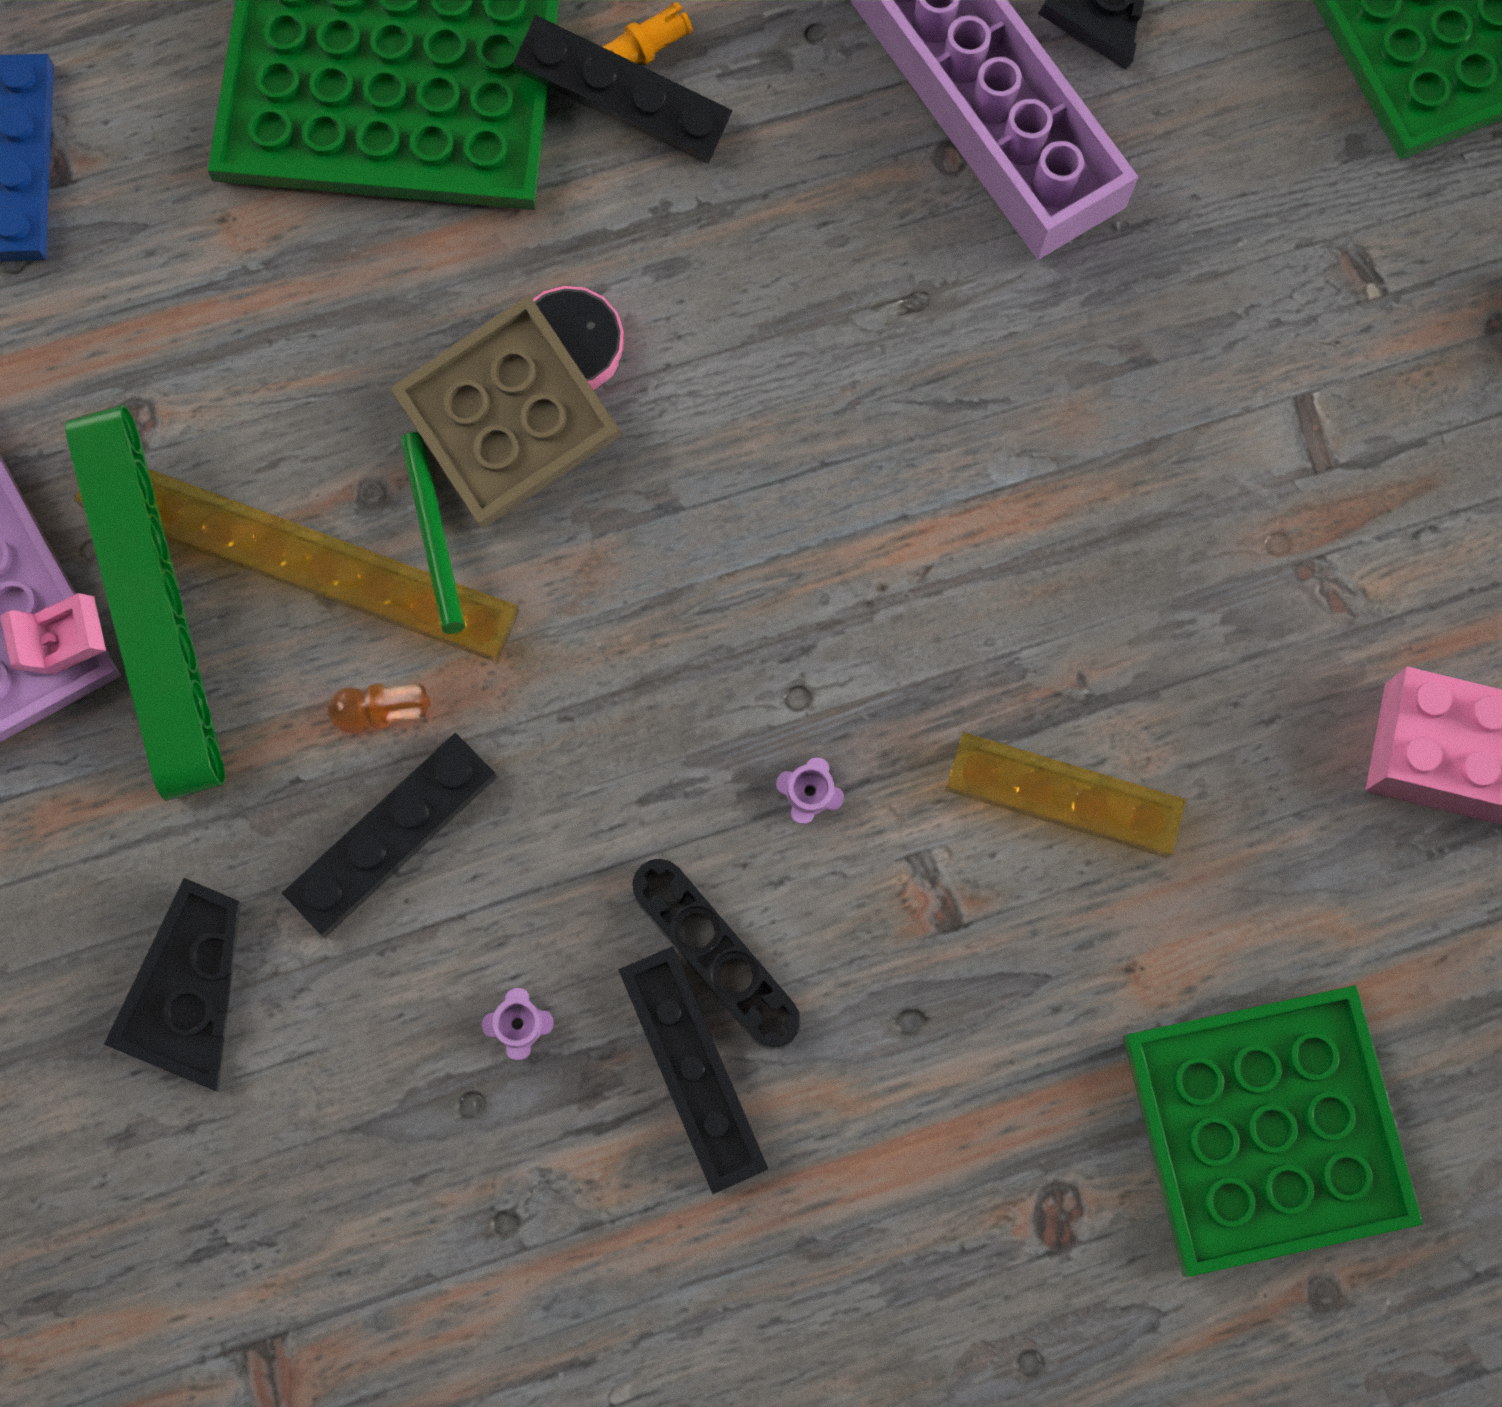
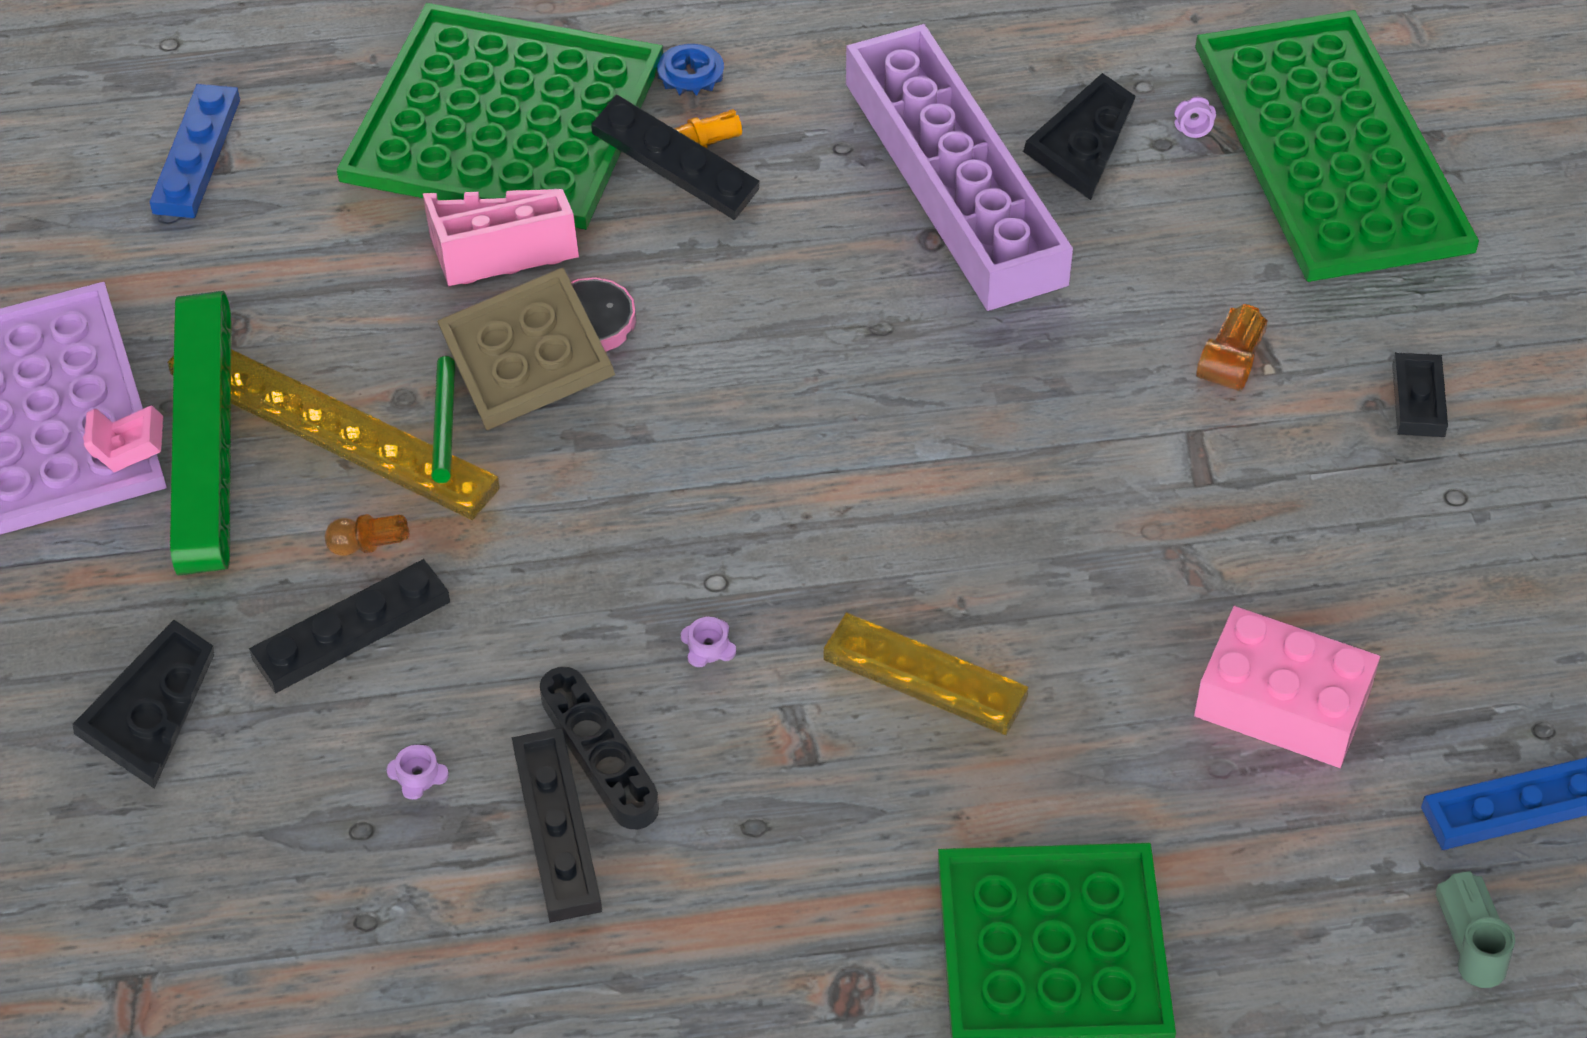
camera: 15 degrees right, 25 degrees down
none -> bright pink wedge [423,189,579,287]
none -> clear orange piece [1196,303,1268,392]

